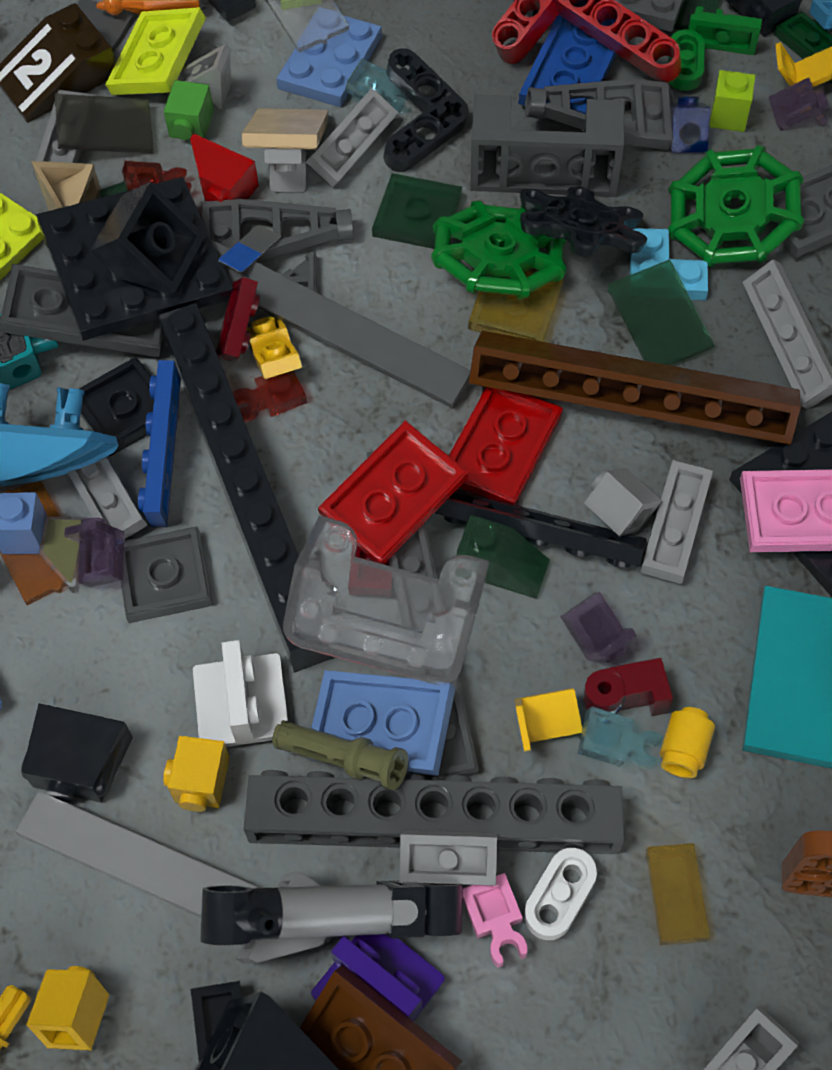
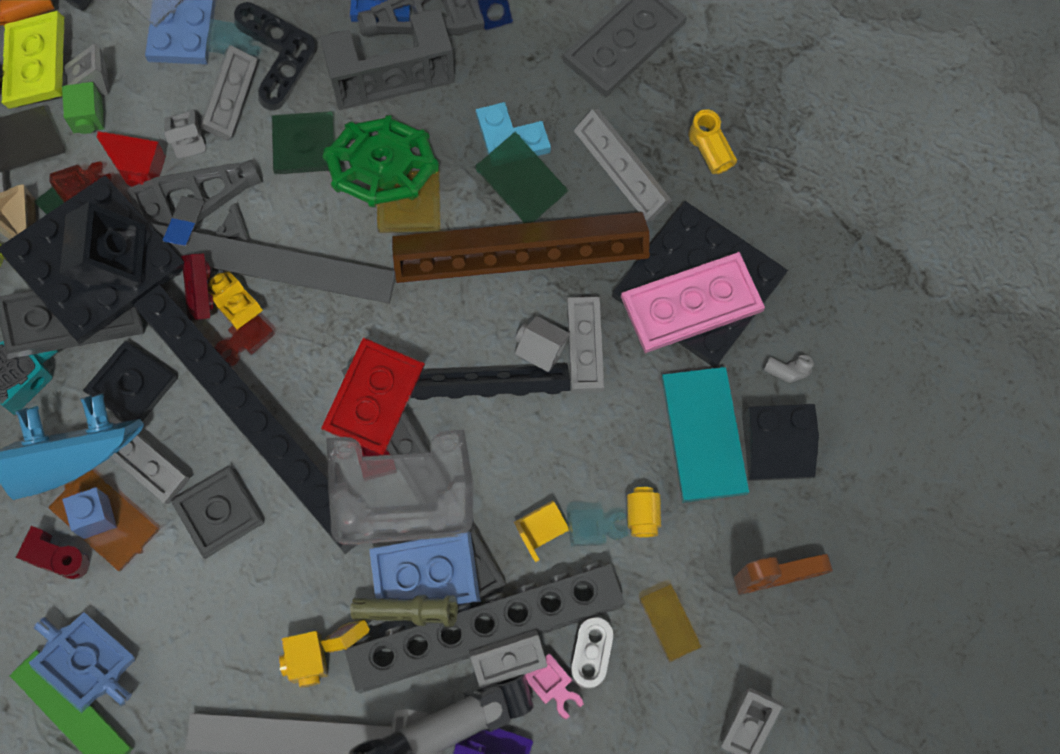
camera: 25 degrees left, 10 degrees up
black torso [21,703,133,803] -> none
olive tile [39,516,90,593] -> none
clear purple bracket [64,518,124,587] -> none
blue plate [138,360,181,527] -> none
white bracket [193,640,288,747] -> none
tan tile [242,108,329,149] -> none
red tile [449,387,563,505] -> none
clear green slope [456,515,550,599] -> none
black plate [520,186,647,257] -> none
clear purple bracket [560,592,637,662] -> none
dark red leg [583,658,673,719] -> none
green plate [668,145,805,267] -> none
none -> yellow tile [320,620,370,653]

